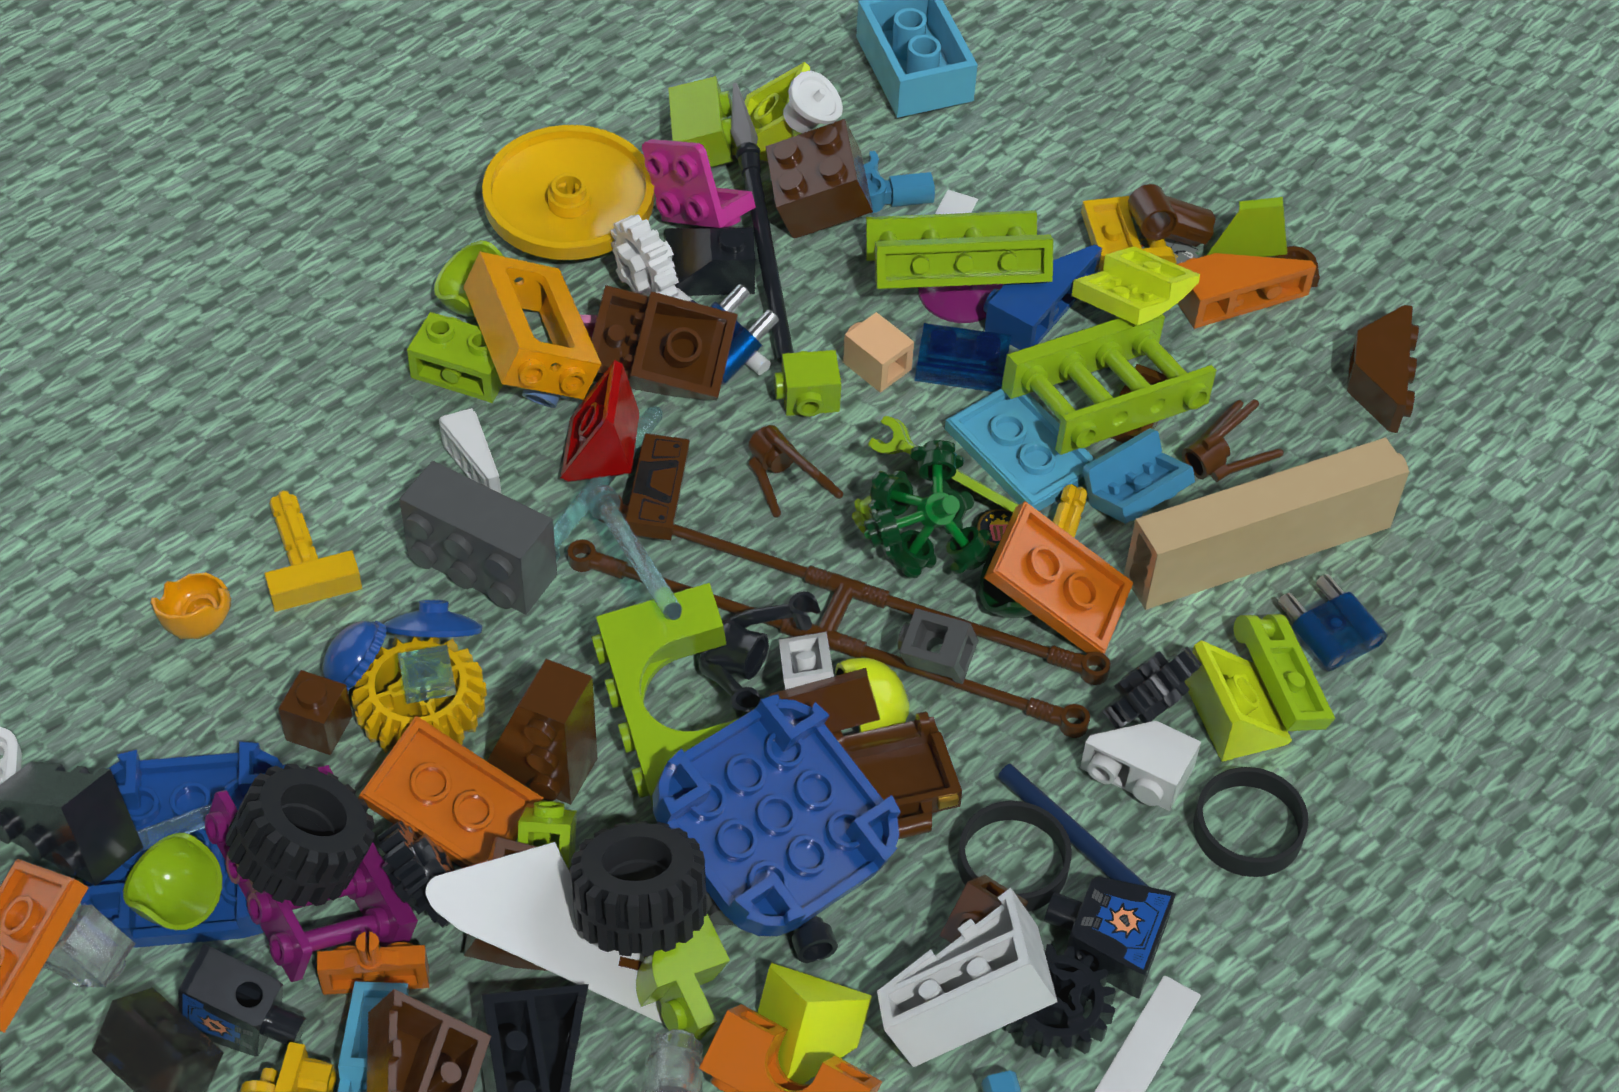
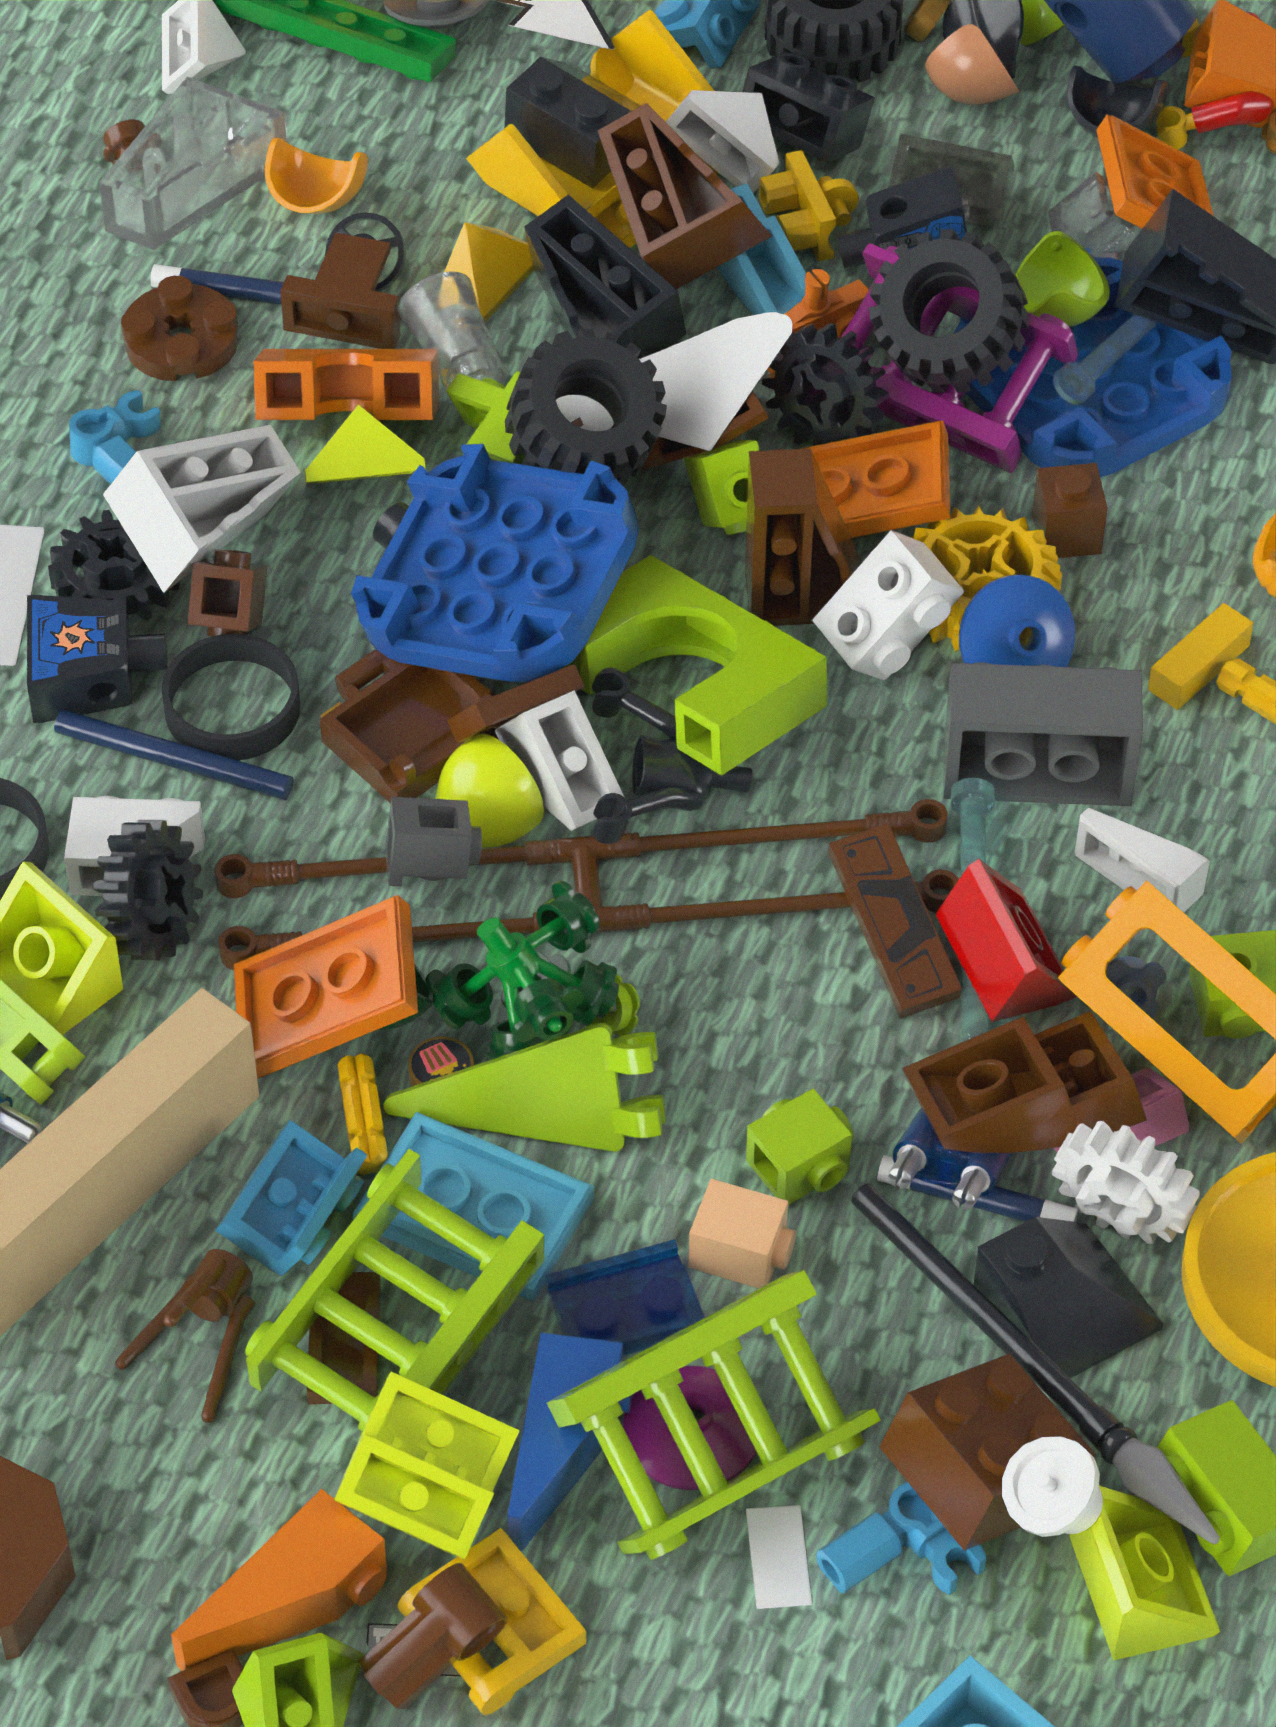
camera: 155 degrees right, 0 degrees up
blue hat [323,621,387,691] -> none
clear light blue tile [398,645,457,704] -> none
clear light blue bar [586,485,682,620] -> none
dark pink bracket [642,139,756,228] -> none
reddish brown plant [748,425,844,518] -> none
none -> white brick [812,530,965,680]

